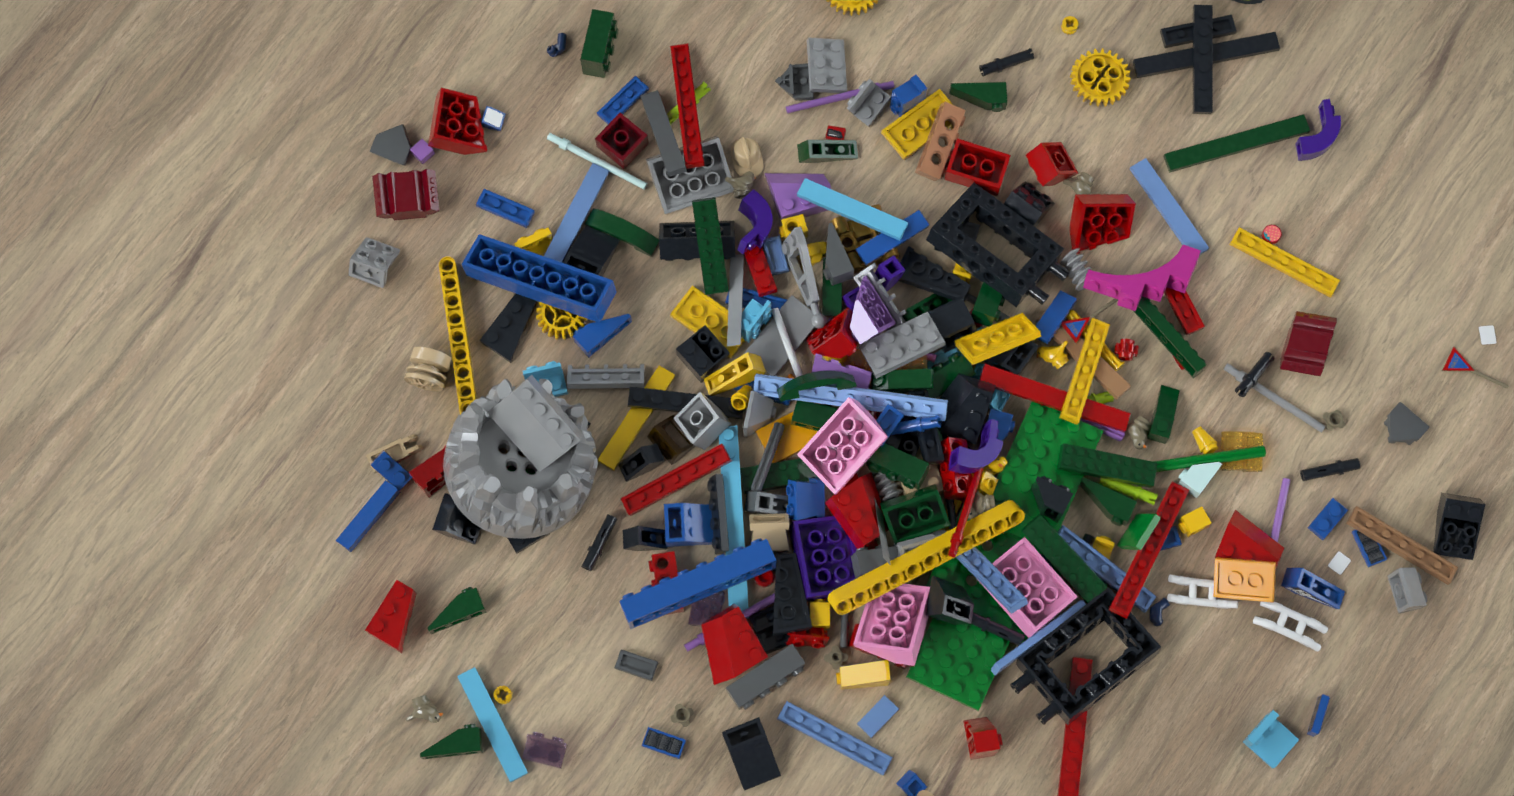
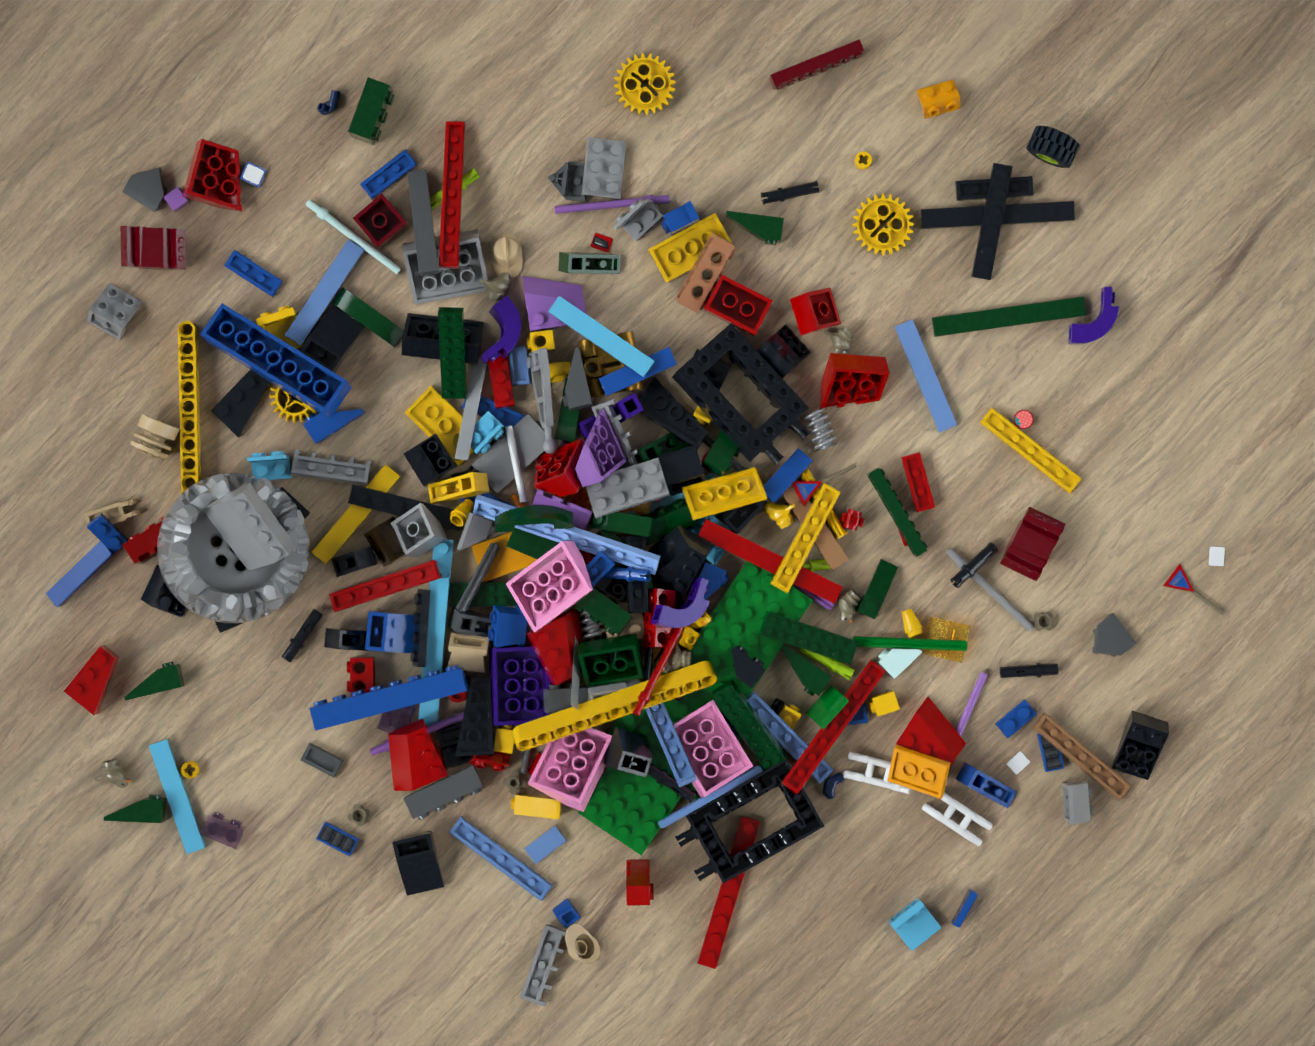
camera: 10 degrees right, 15 degrees up
dark pink arch [1083,245,1201,311] -> none

